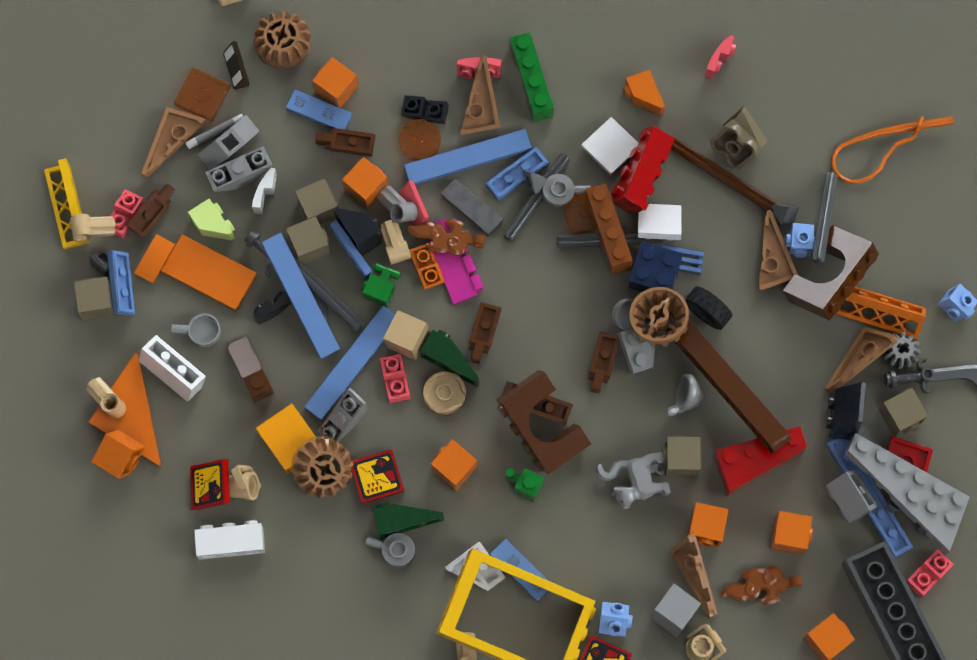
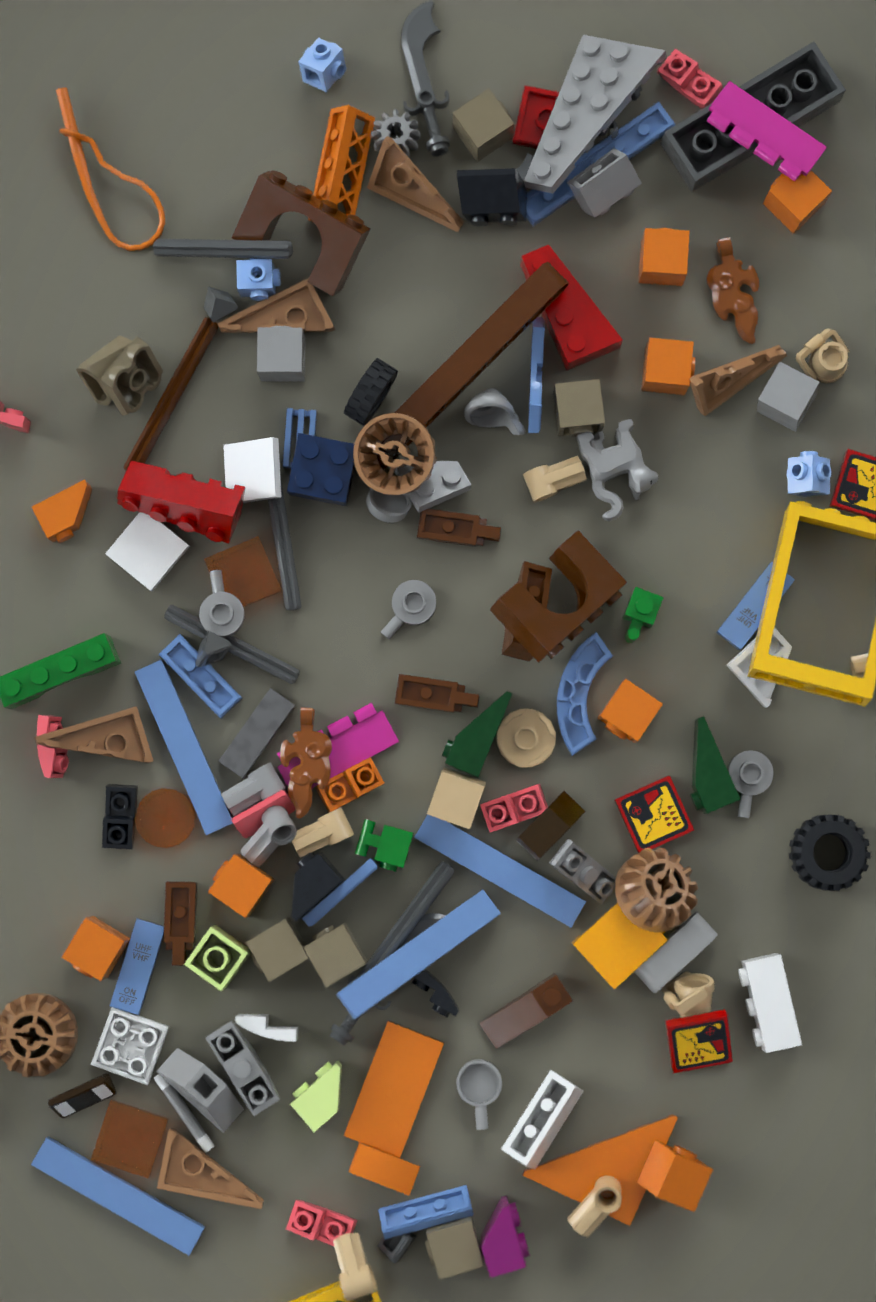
camera: 90 degrees left, 10 degrees up
reddish brown hinge [125,184,175,239] -> none
dark orange brick [585,183,633,275] -> none
none -> medium blue tile [31,1137,205,1255]
none -> white tile [91,1007,170,1085]
none -> yellowish green head [184,925,251,991]
none -> light grey piece [221,762,285,816]
none -> light grey head [257,326,306,381]
none -> light grey piece [381,580,436,639]
none -> magenta slope [481,1195,530,1278]
none -> dark brown slope [516,791,586,861]
none -> tan piece [523,456,587,502]
none -> medium blue tile [528,317,545,433]
none -> medium blue tile [557,632,613,756]
none -> light grey beam [634,912,718,993]
none -> dark pink windscreen [707,81,827,181]
none -> black tyre [789,814,871,891]

